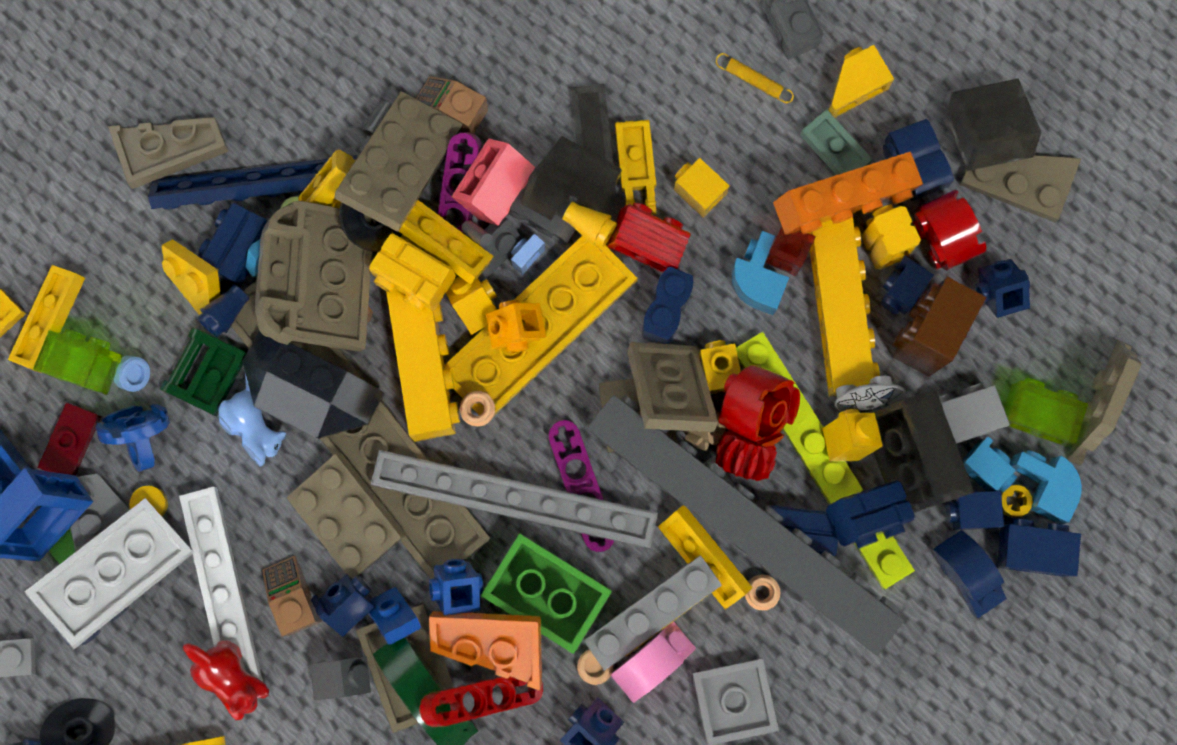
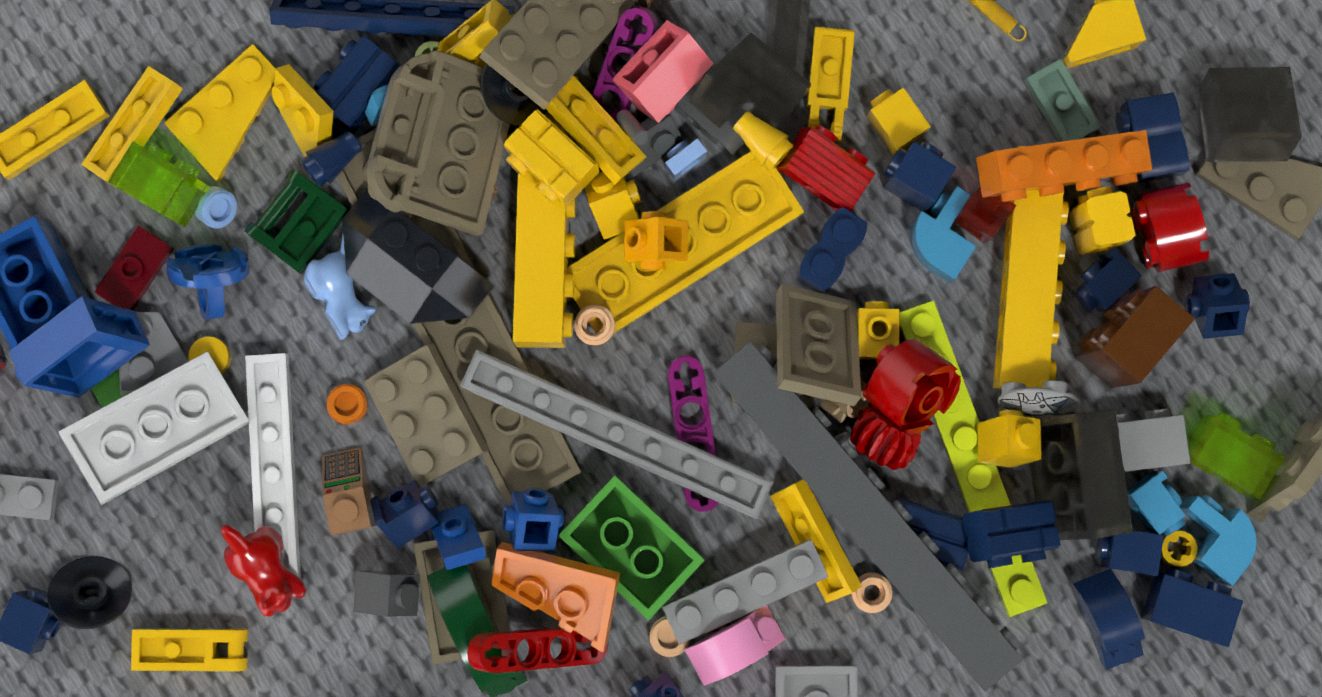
camera: 15 degrees right, 5 degrees up
none -> yellow wing [164,44,275,183]
none -> orange tile [327,384,368,424]
none -> dark blue brick [883,142,957,213]

